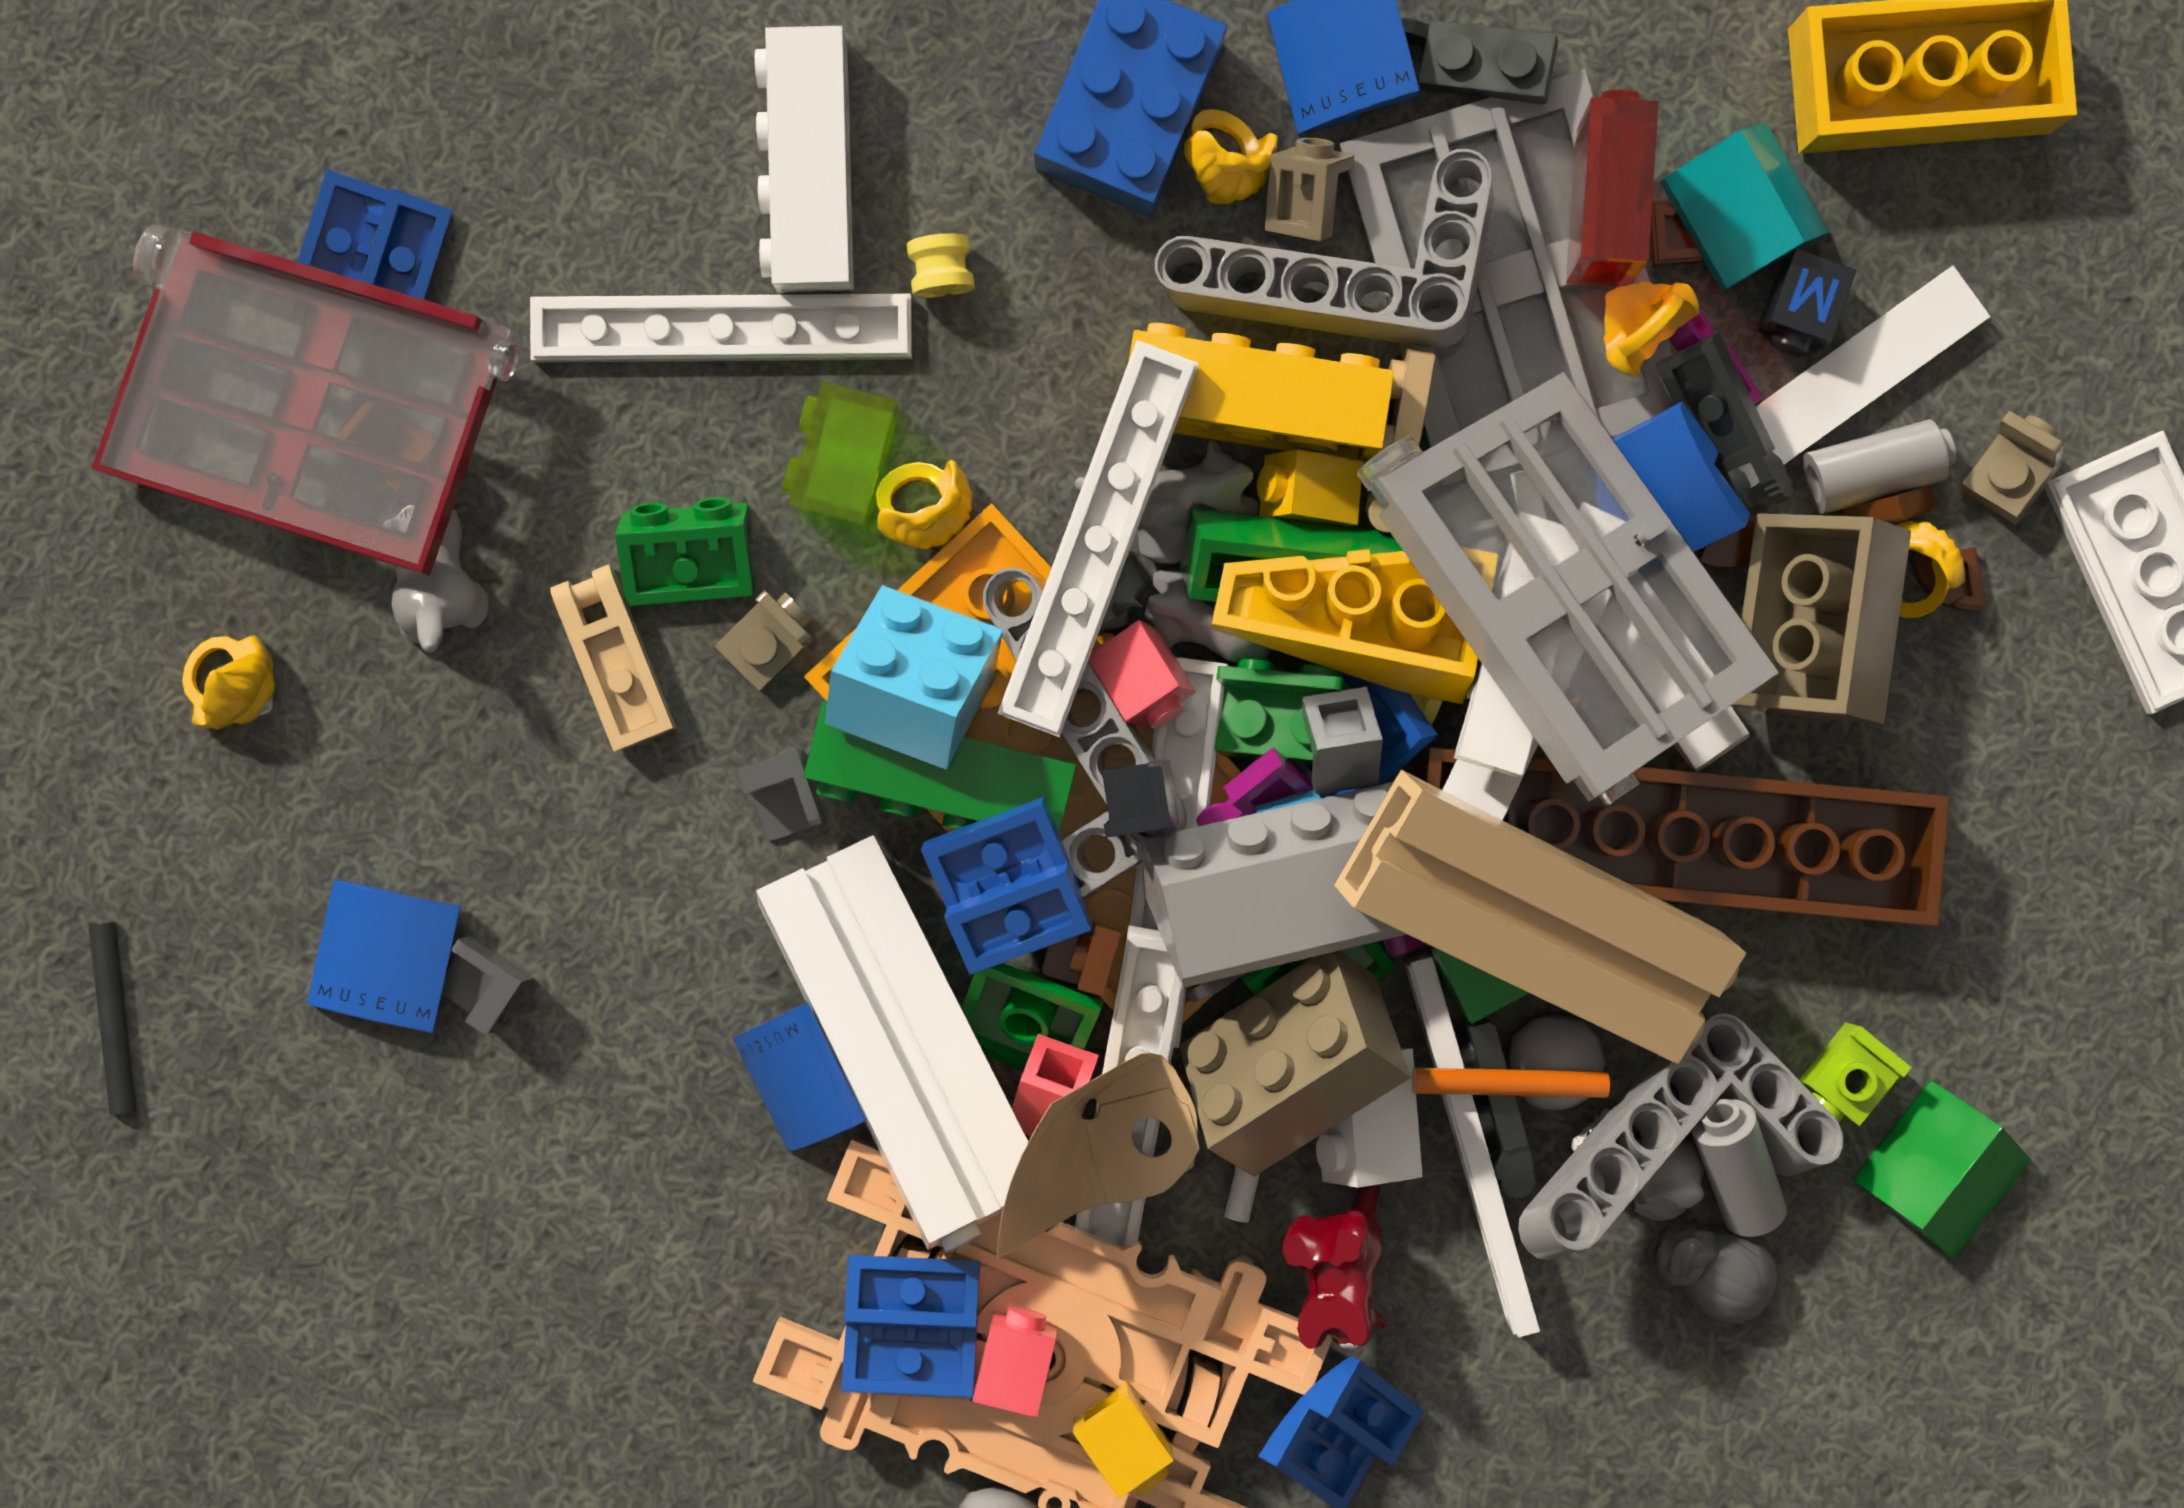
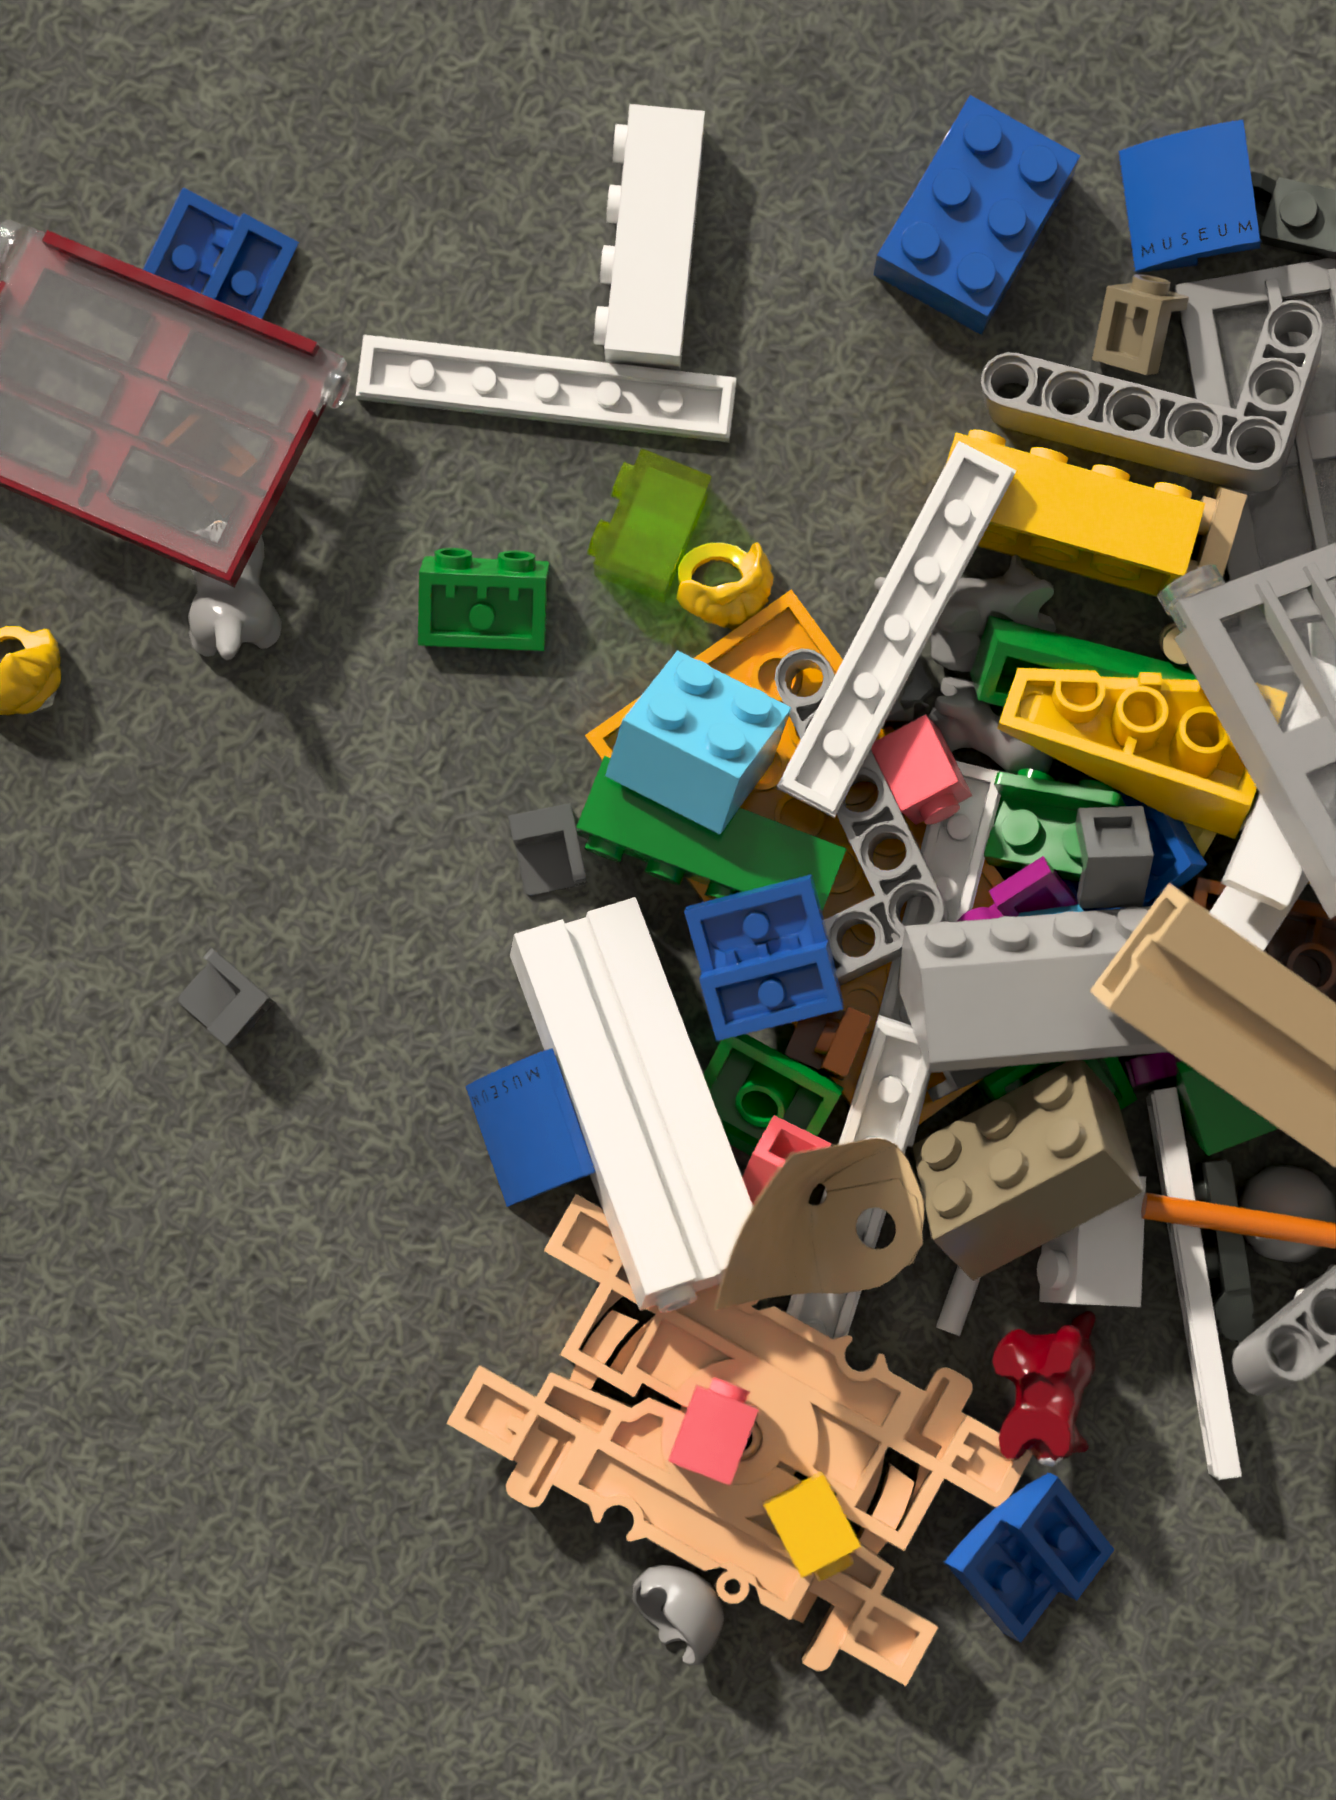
camera: 10 degrees right, 5 degrees down
blue slope [307,878,461,1033] -> none
tan plate [550,564,677,752] -> none
dark tan bracket [714,590,815,692] -> none
blue slope [841,1255,980,1399] -> none
light yellow wheel [907,233,975,298] -> none
black panel [1102,760,1180,838] -> none
yellow piece [1184,109,1278,204] -> none
yellow brick [1257,449,1363,526] -> none

